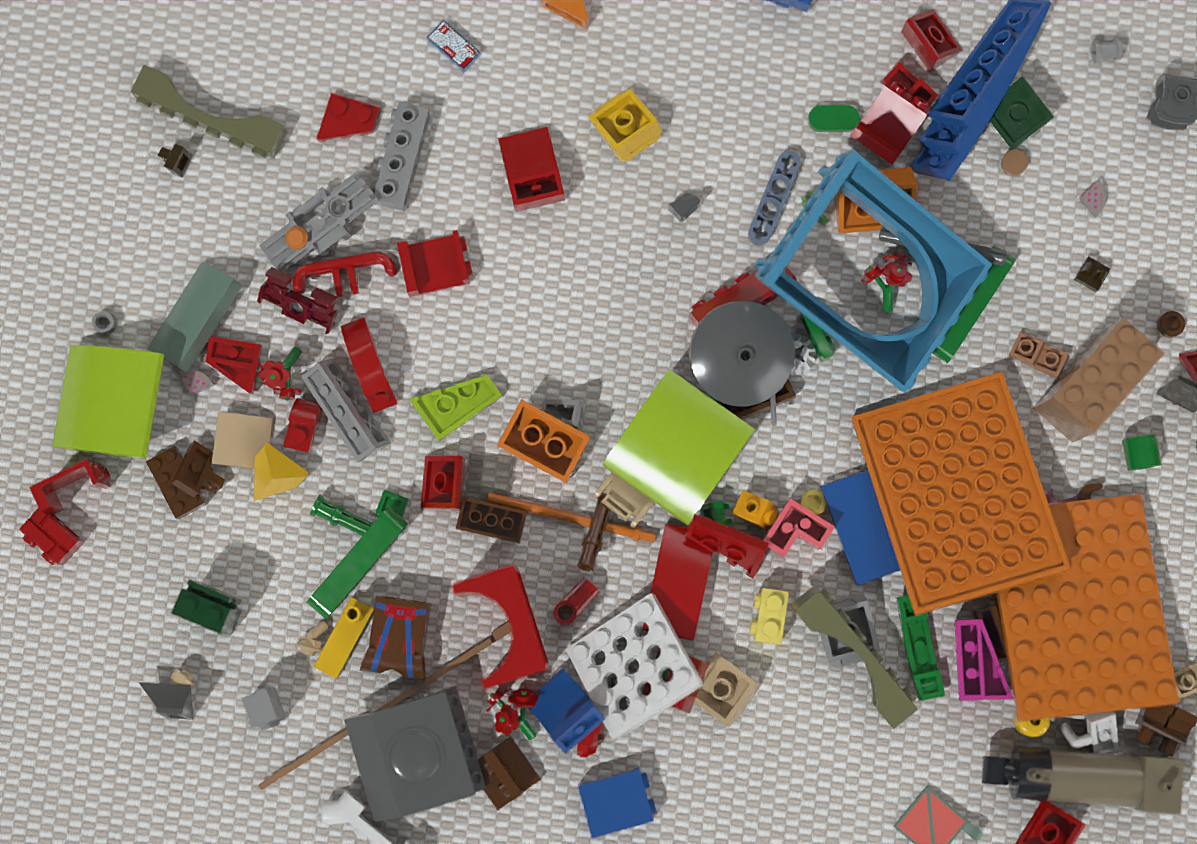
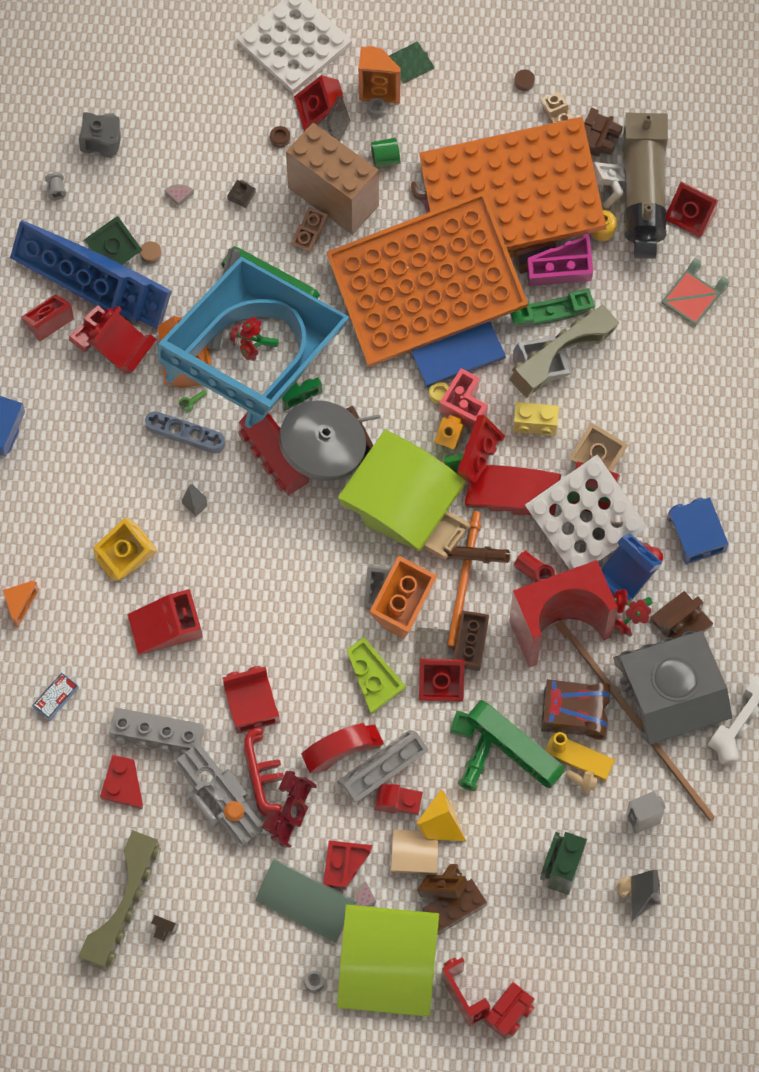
camera: 95 degrees left, 15 degrees down
red plant [257,346,302,401] -> none
green tile [808,105,860,132] -> none

